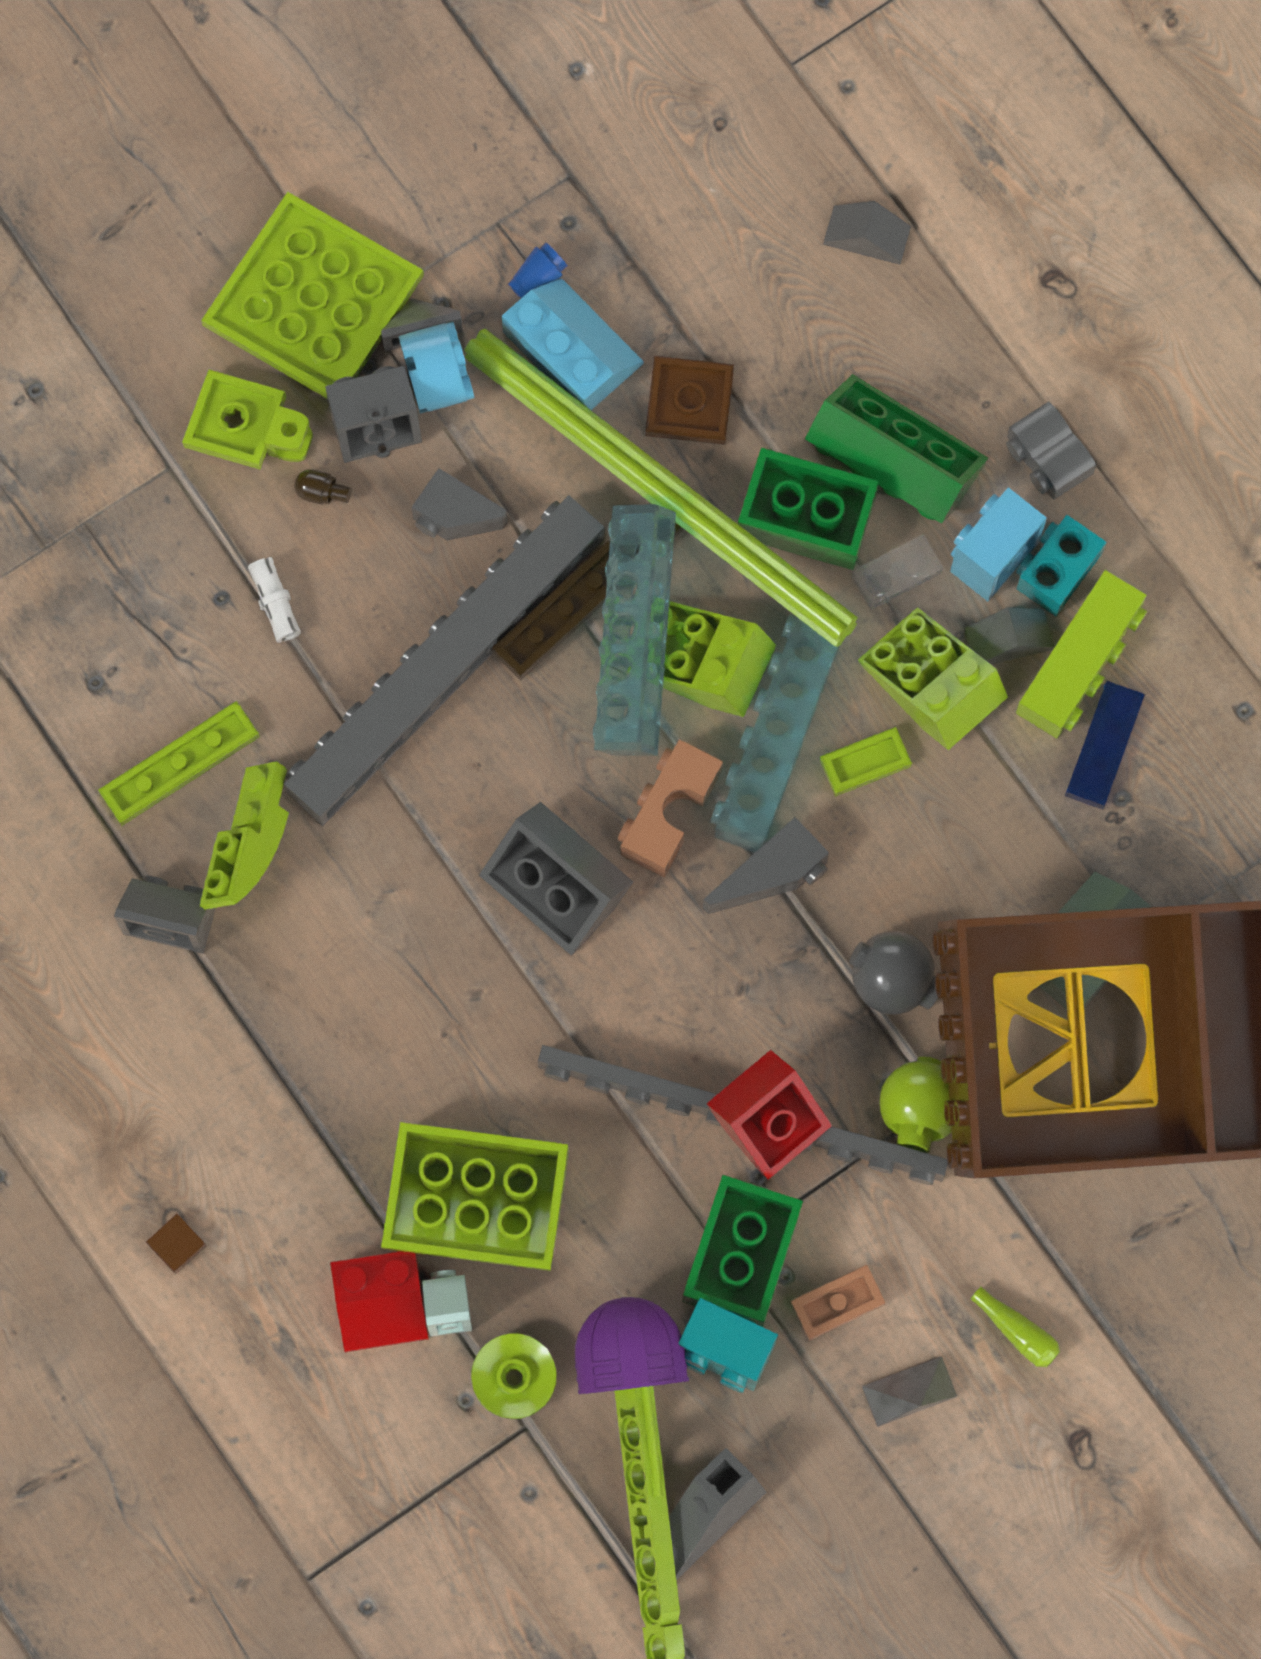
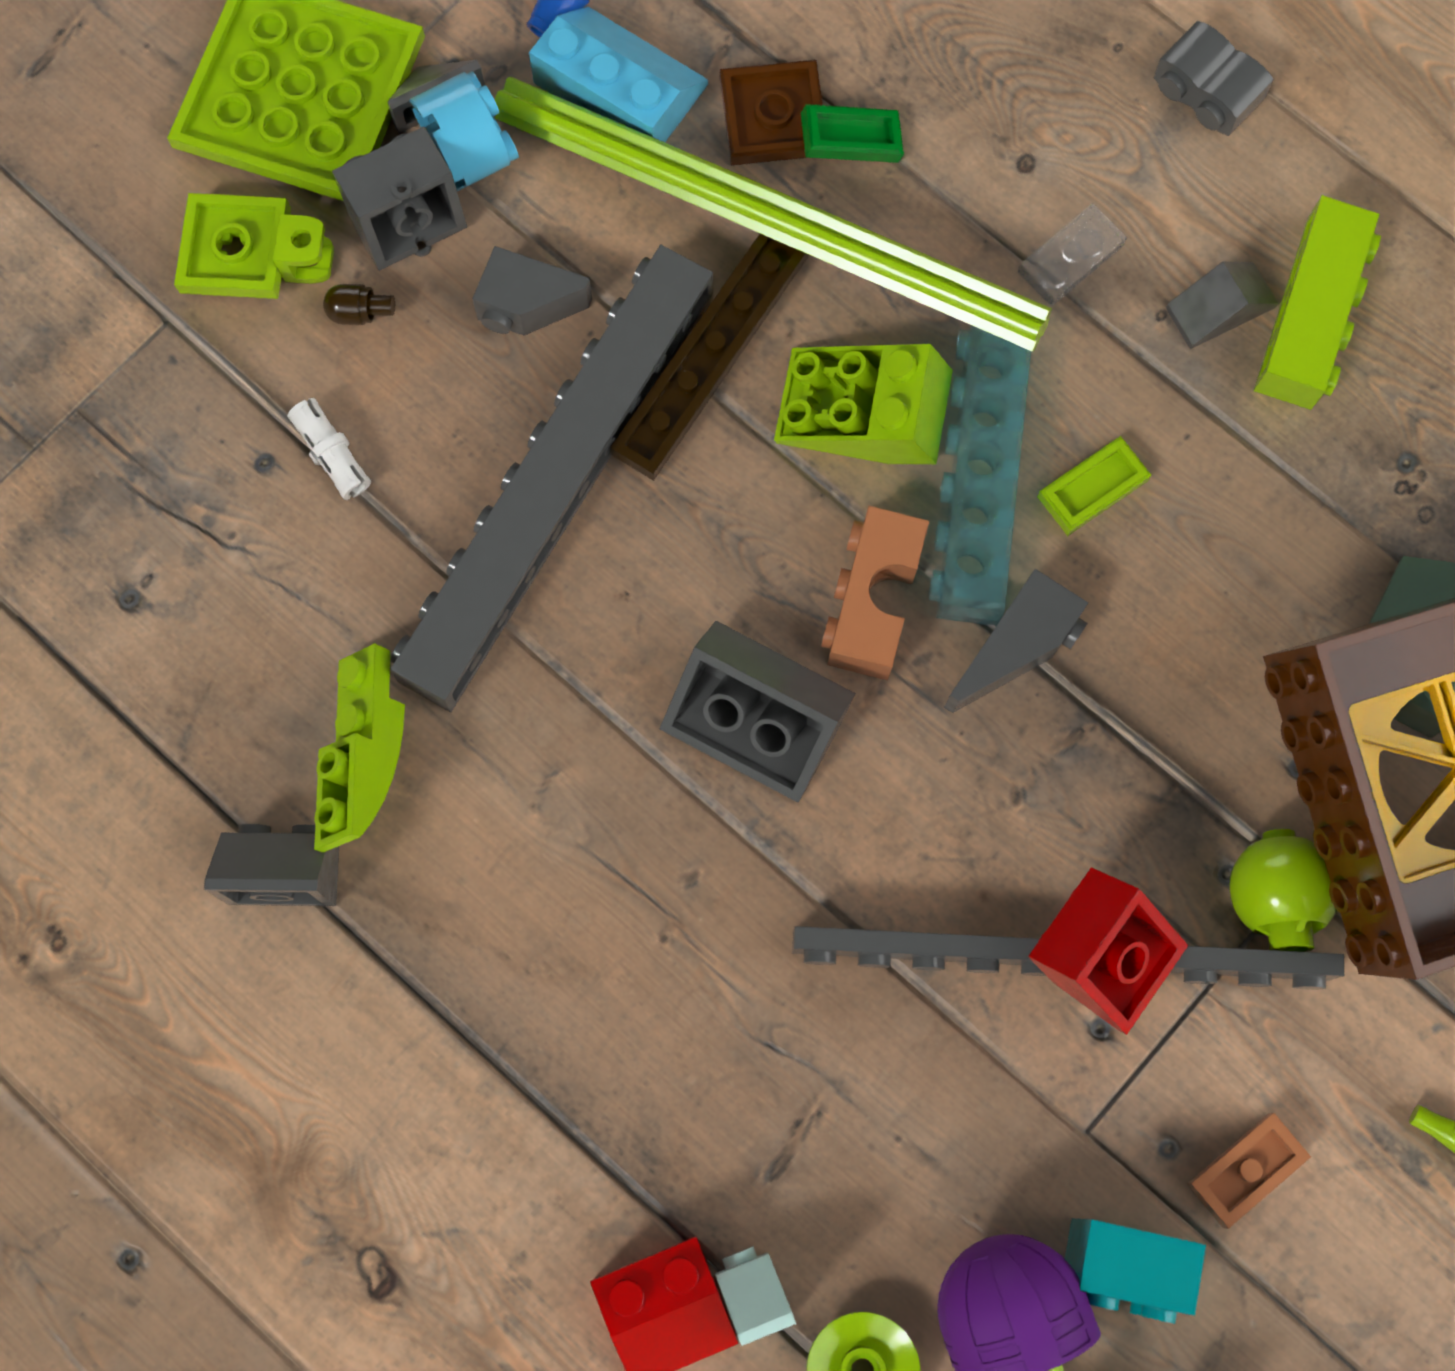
camera: 15 degrees left, 0 degrees up
lime tile [98,701,260,826] -> none
reddish brown tile [146,1213,207,1275] -> none
lime slope [381,1122,569,1271] -> none
clear light blue brick [593,504,676,756] -> none
green brick [682,1174,803,1327] -> none
green brick [738,447,879,571] -> none
green slope [805,374,989,524] -> none
dark grey brick [849,931,938,1015] -> none
lime slope [858,607,1008,750] -> none
flat silver slope [862,1356,957,1427] -> none
medium azure brick [950,487,1047,602] -> none
teal brick [1016,514,1107,617] -> none
clear blue plate [1065,680,1145,810] -> none
none -> green tile [801,104,904,163]

